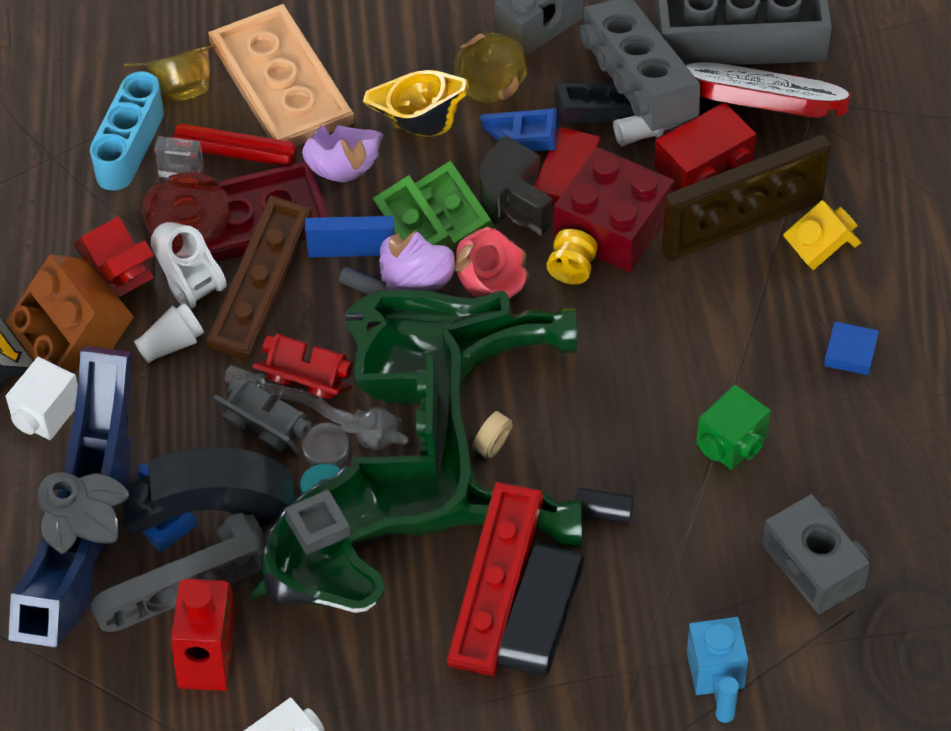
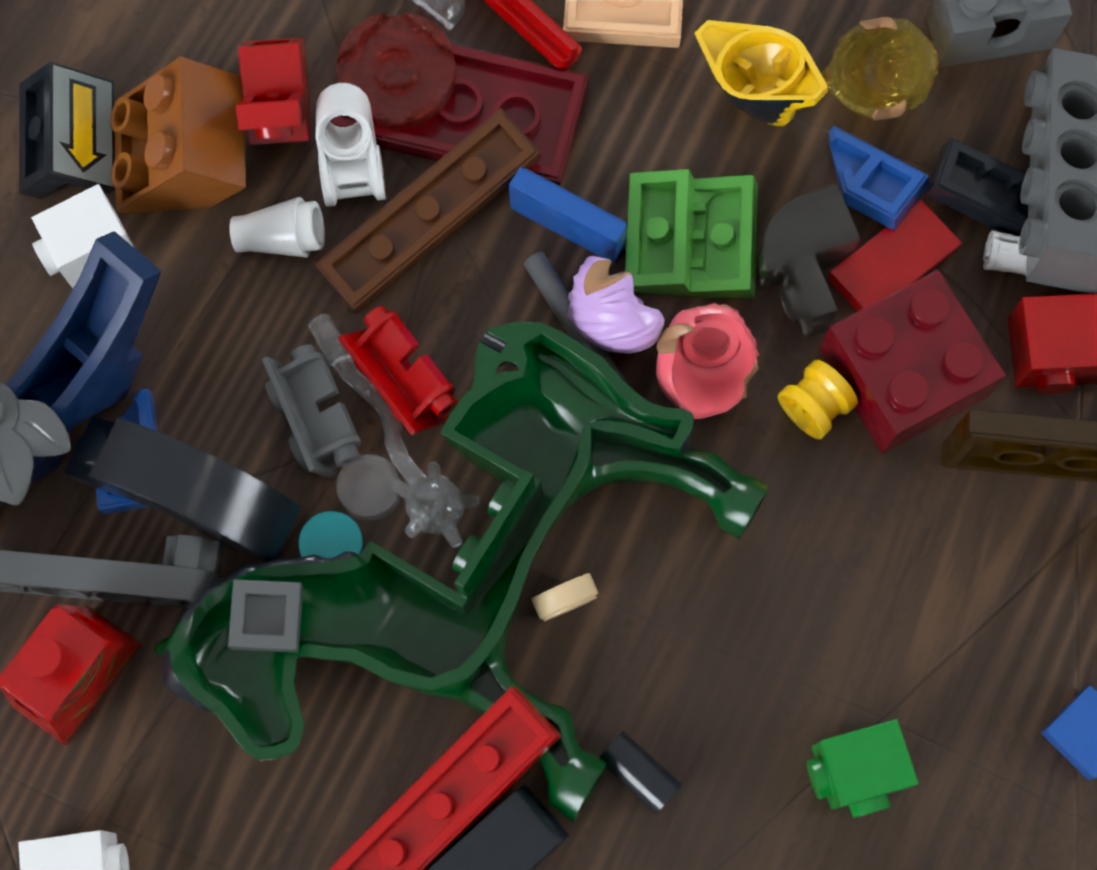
camera: 30 degrees right, 20 degrees up
lavender hair [302,125,384,183] -> none

